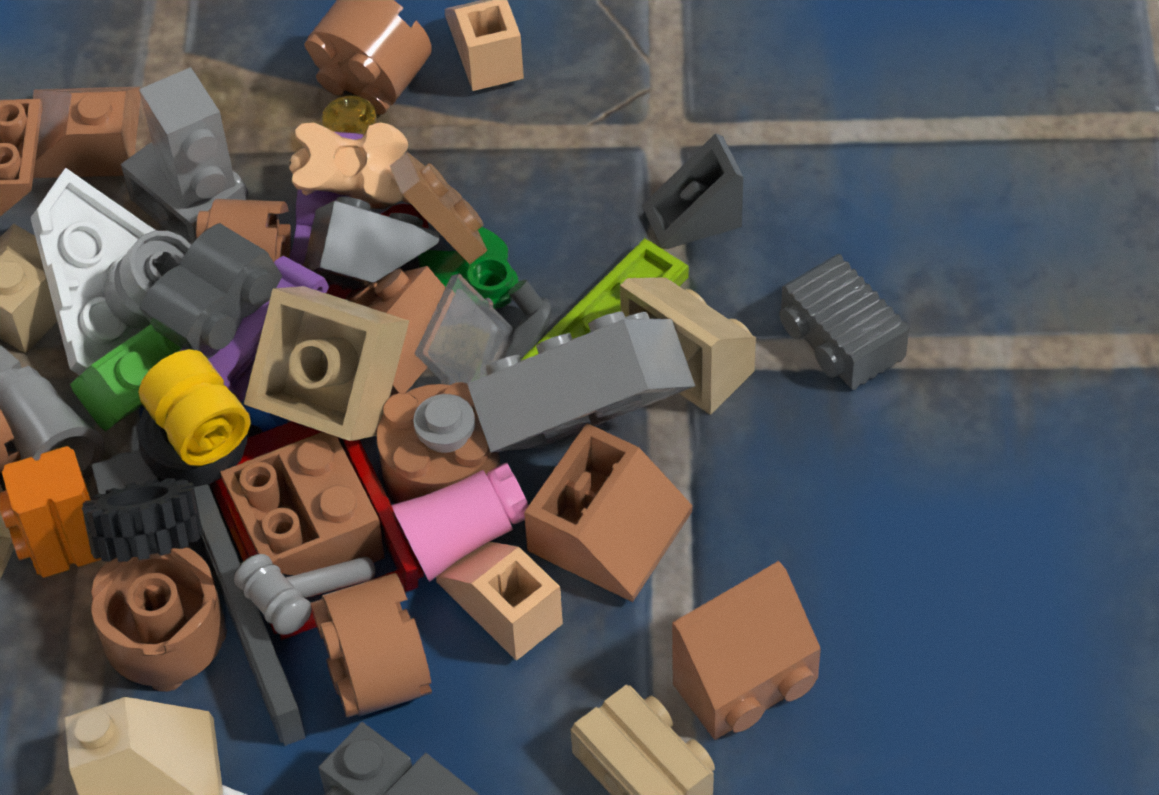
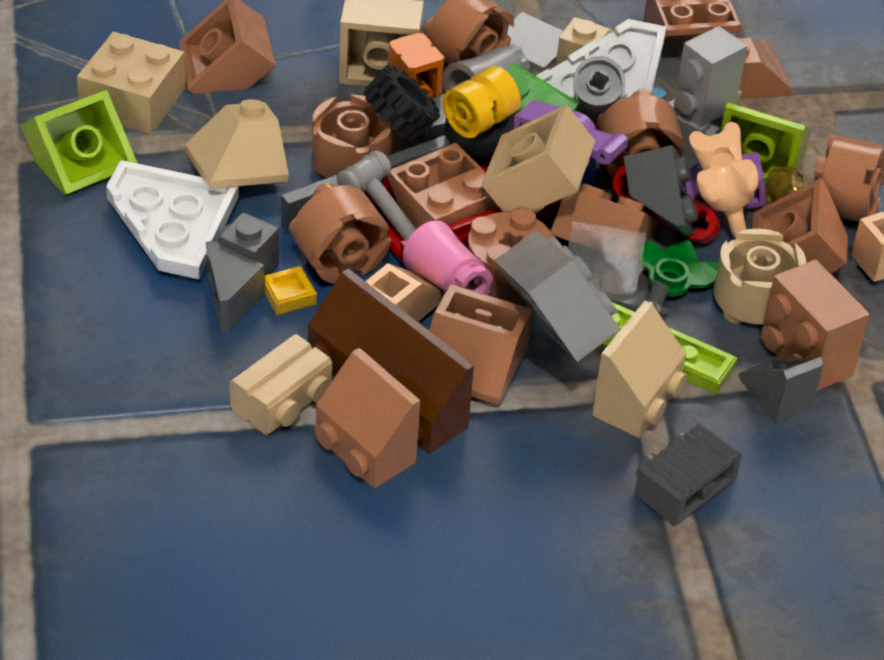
camera: 75 degrees right, 10 degrees down
dark grey brick [140,223,282,359] -> none
medium nougat wing [390,152,488,264] -> none
light grey plate [413,394,475,453] -> none
none -> yellow tile [264,266,317,315]
none -> reddish brown slope [308,268,474,454]
none -> tan brick [713,229,806,325]
none -> lime slope [721,102,810,192]
none -> nougat slope [752,178,848,274]
none -> nougat brick [760,259,870,391]

